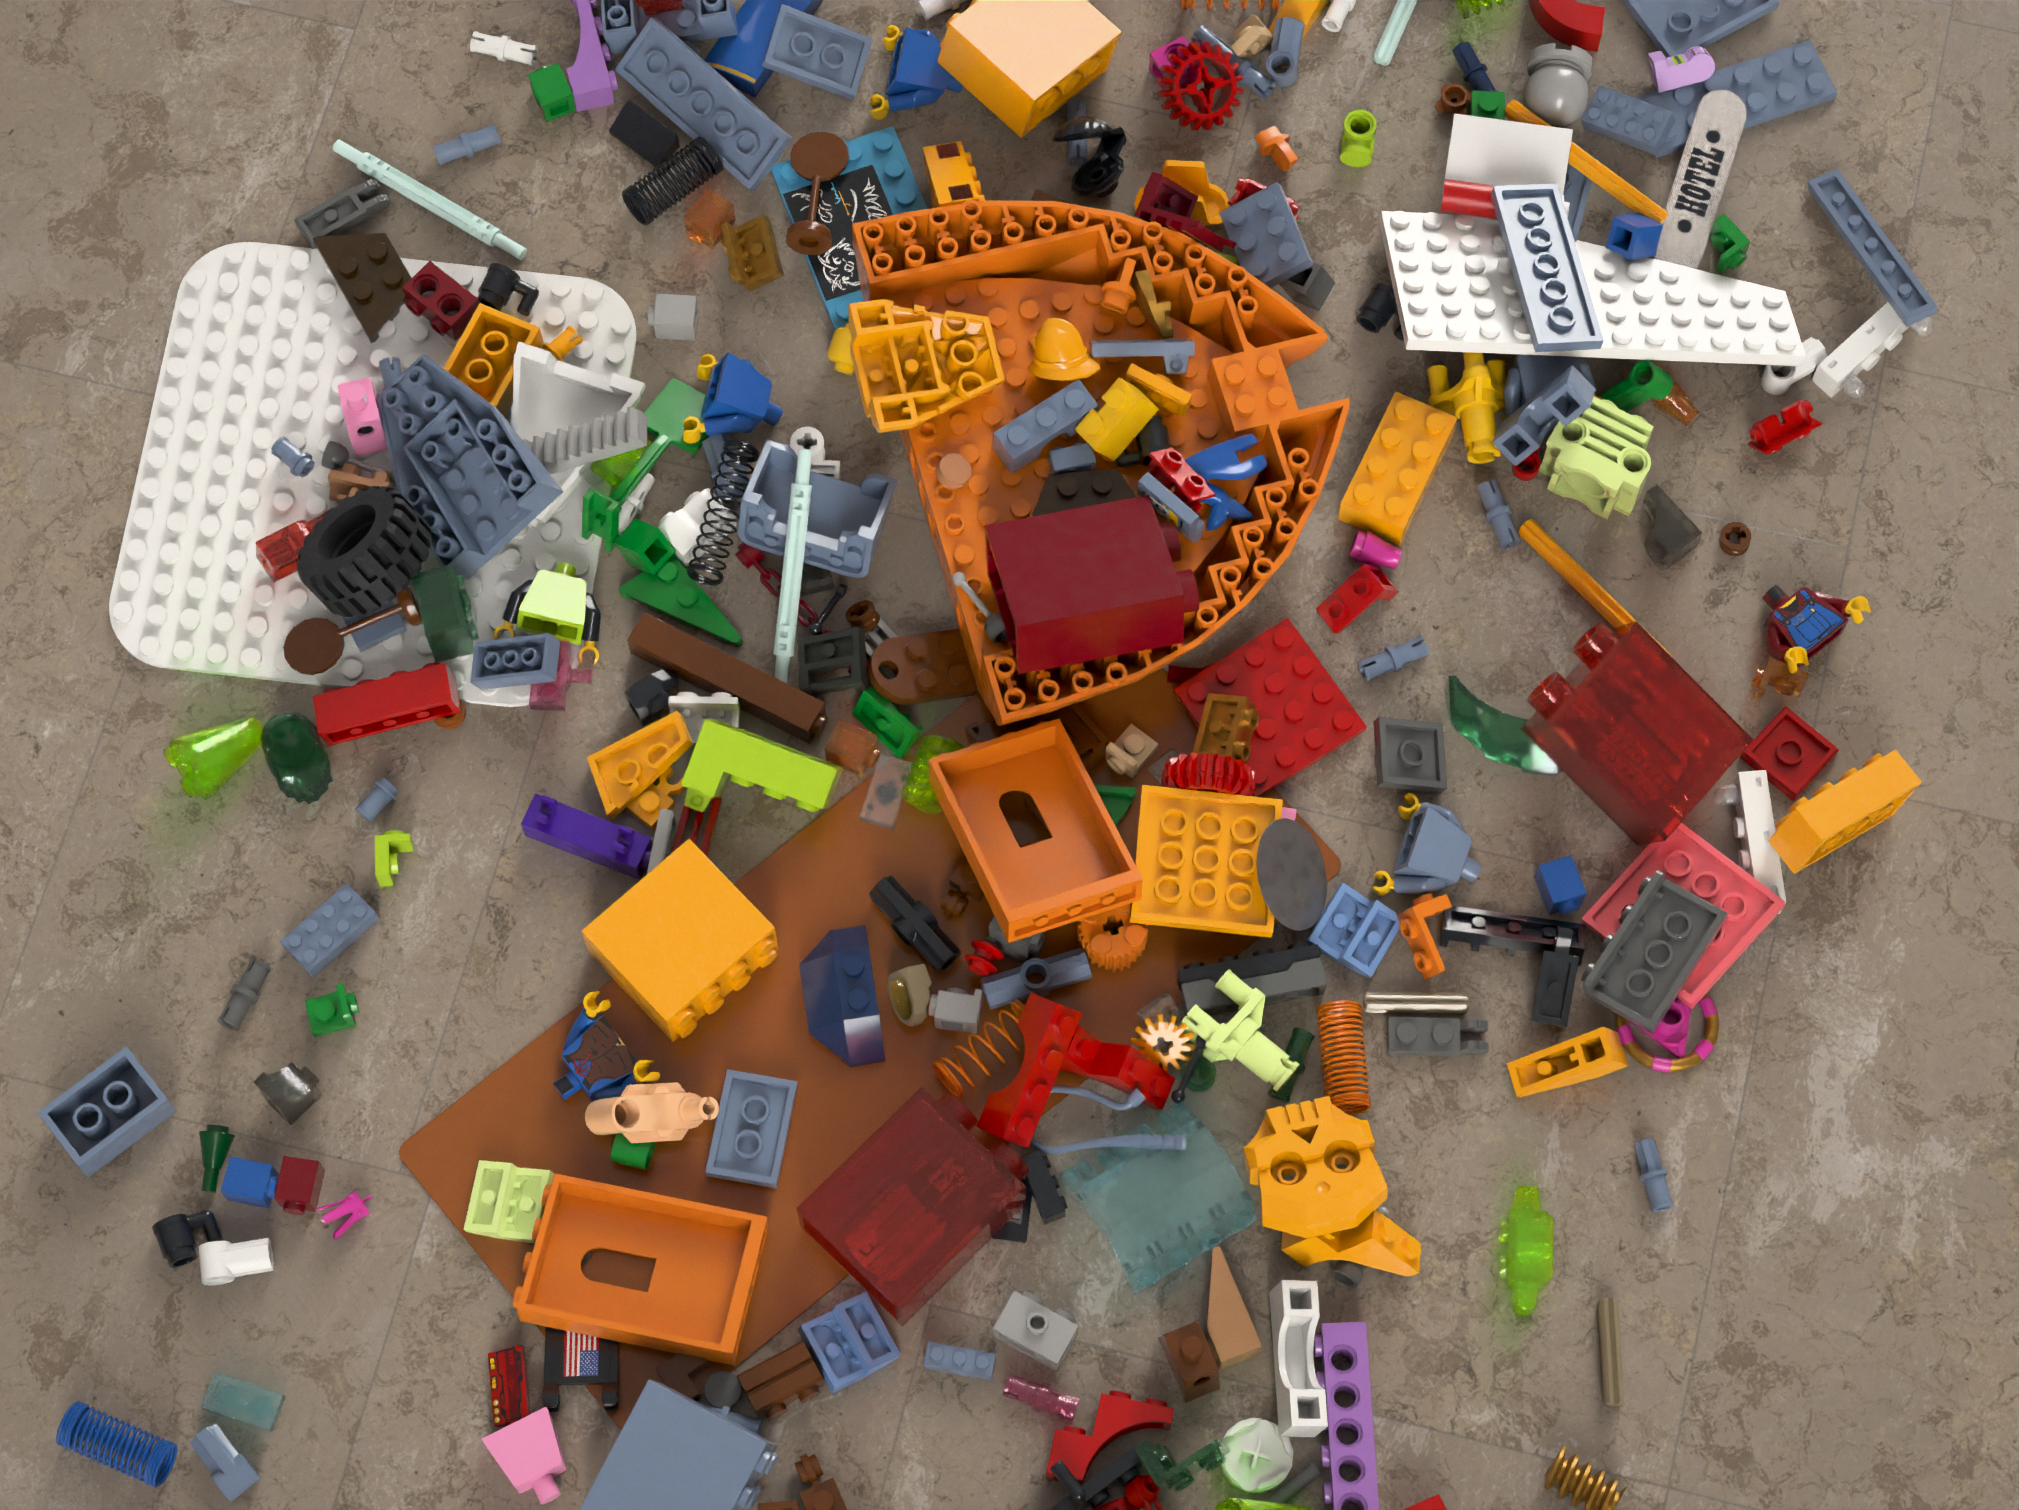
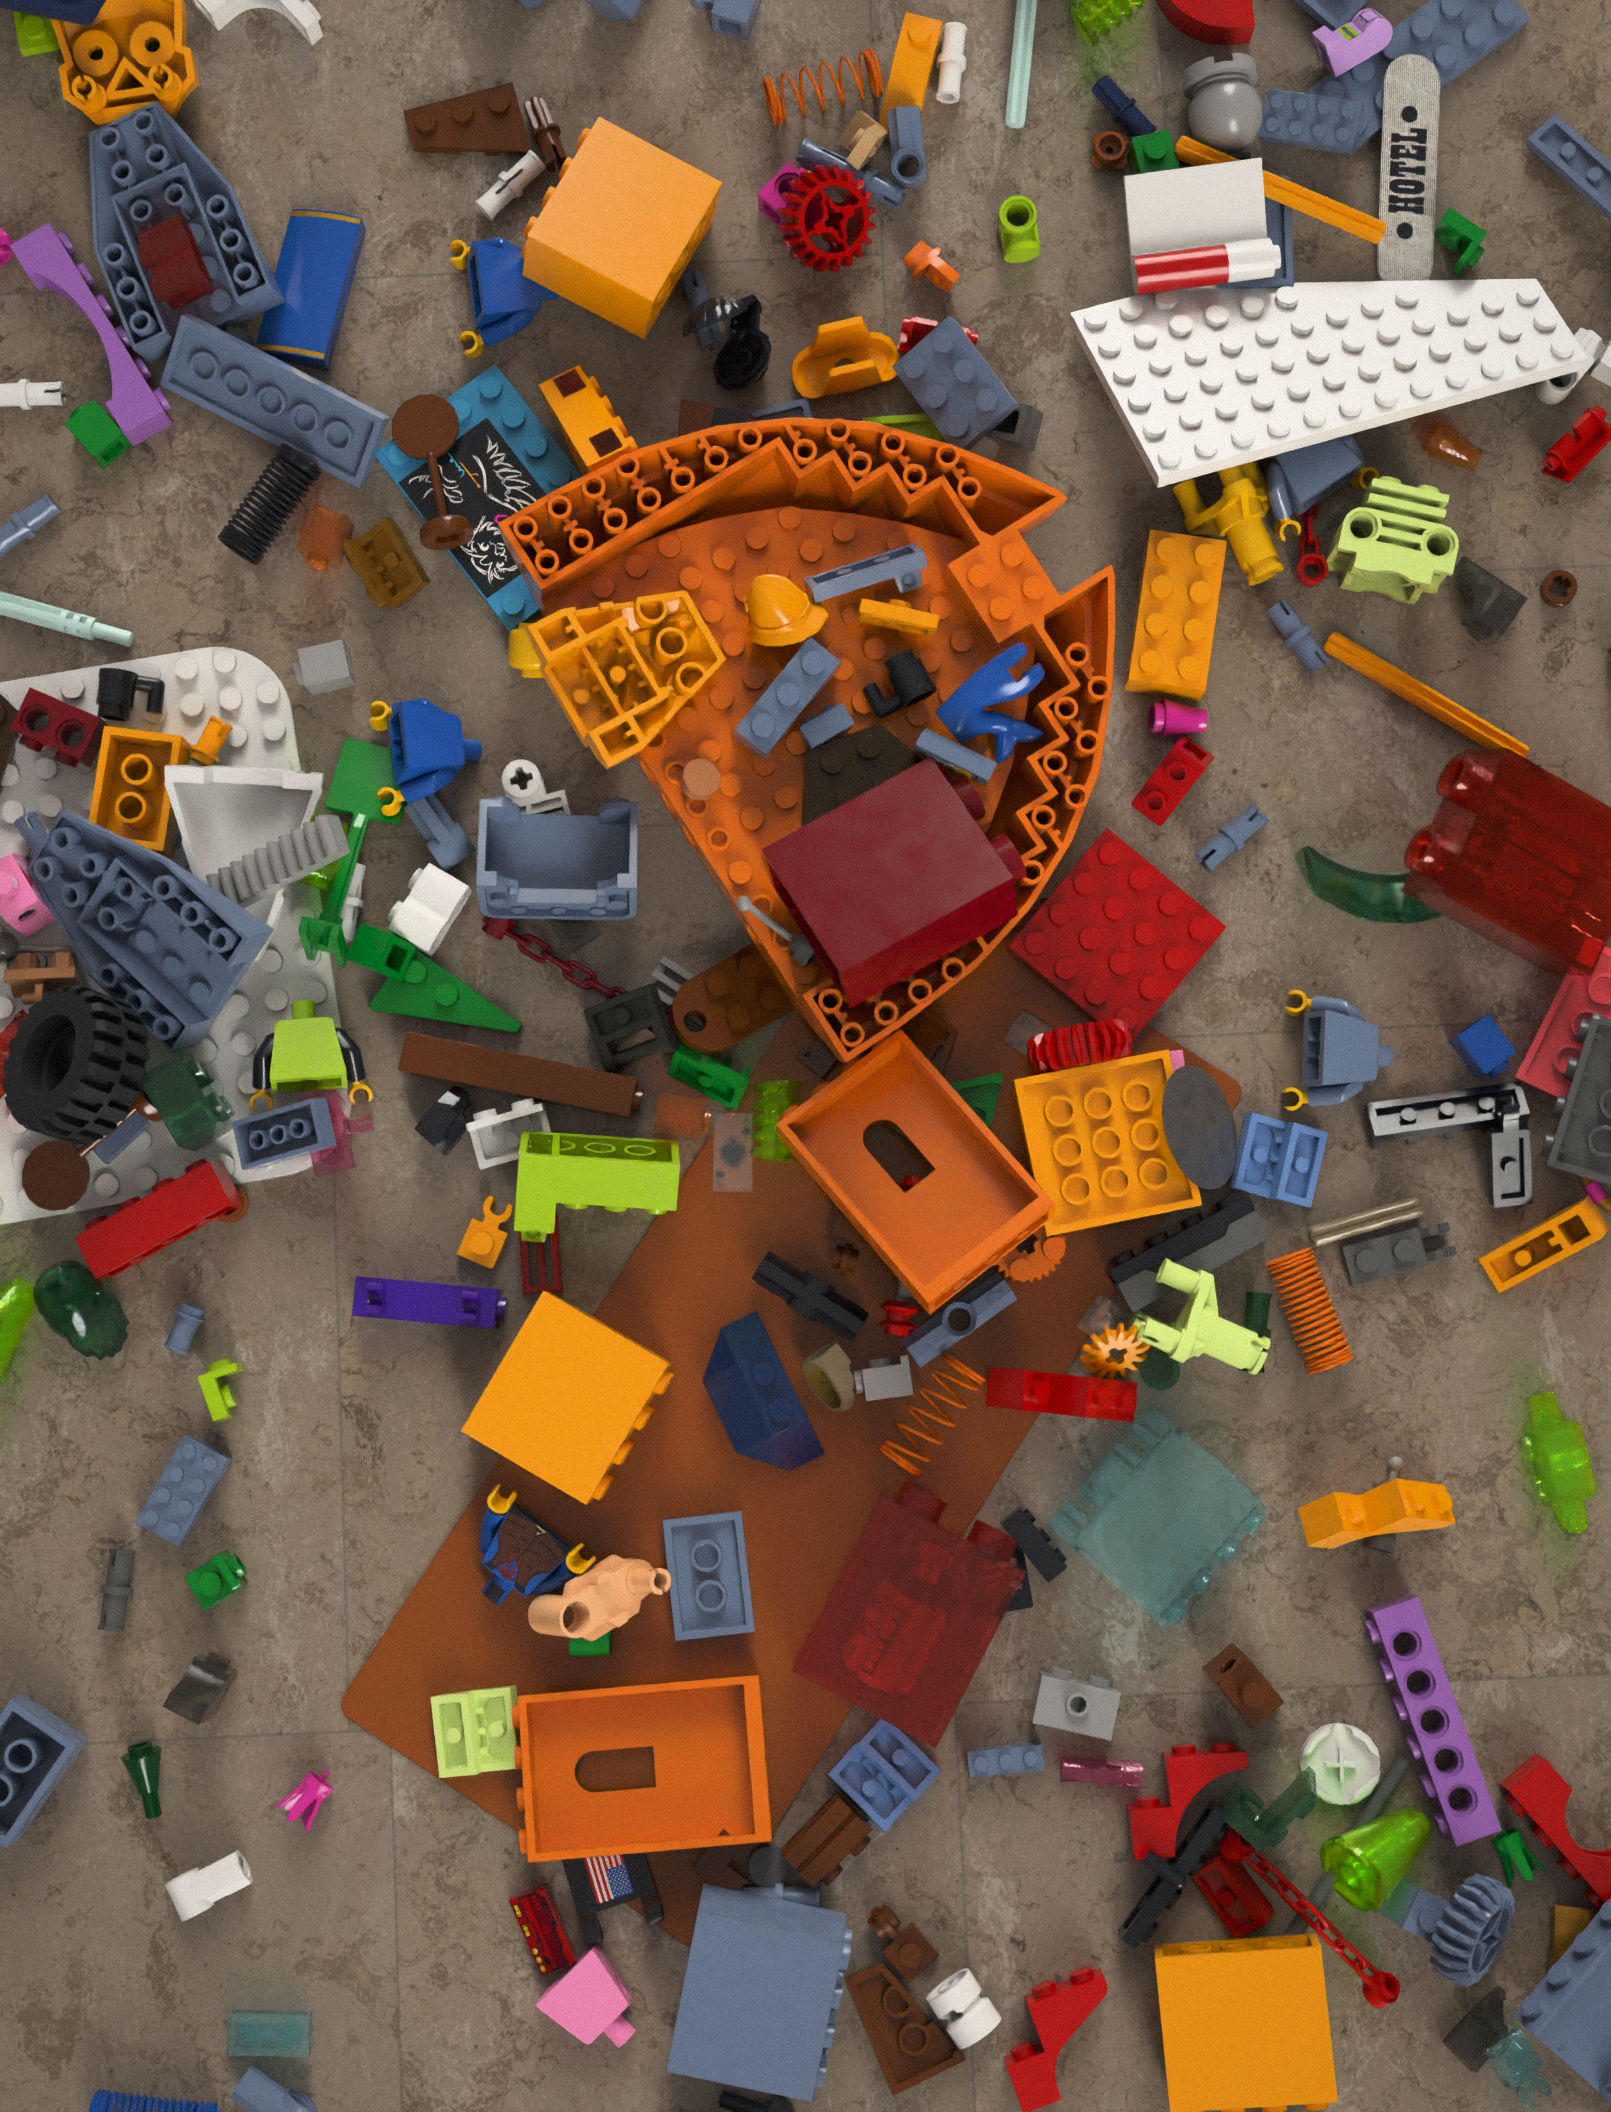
camera: 15 degrees left, 15 degrees up
black piece [152,1210,222,1268] -> none
blue brick [221,1157,279,1208] -> none
dark red brick [274,1156,325,1215] -> none
light orange wing [587,711,693,820] -> none
black slope [609,100,680,167] -> none
light grey tile [647,808,676,874] -> none
black piece [686,440,760,586] -> none
sand blue plate [761,4,873,100] -> none
light aqua axle [773,449,812,683] -> none
black hinge [809,583,848,635] -> none
reddish brown bush [845,600,880,632] -> none
red arch [976,992,1082,1148] -> none
sand blue piece [1030,1085,1186,1154] -> none
yellow brick [1075,377,1159,461] -> none
orange piece [1101,257,1137,314] -> none
tan bracket [1105,723,1158,779] -> none
pearl gold slope [1132,269,1174,339] -> none
dark red plate [1134,172,1237,253] -> none
red hinge [1148,447,1216,513] -> none
black hinge [1171,1035,1207,1104] -> none
pearl gold bracket [1193,693,1259,764] -> none
medium nougat slope [1205,1245,1262,1370] -> none
light orange brick [1243,1096,1388,1238] -> none
white arch [1269,1280,1328,1437] -> none
black piece [1356,283,1404,341] -> none
dark grey hinge [1373,717,1447,793] -> none
orange bracket [1396,893,1452,980] -> none
plate [1491,183,1604,352] -> none
sand blue arch [1492,365,1596,466] -> none
green piece [1601,360,1673,413] -> none
blue brick [1605,213,1663,260] -> none

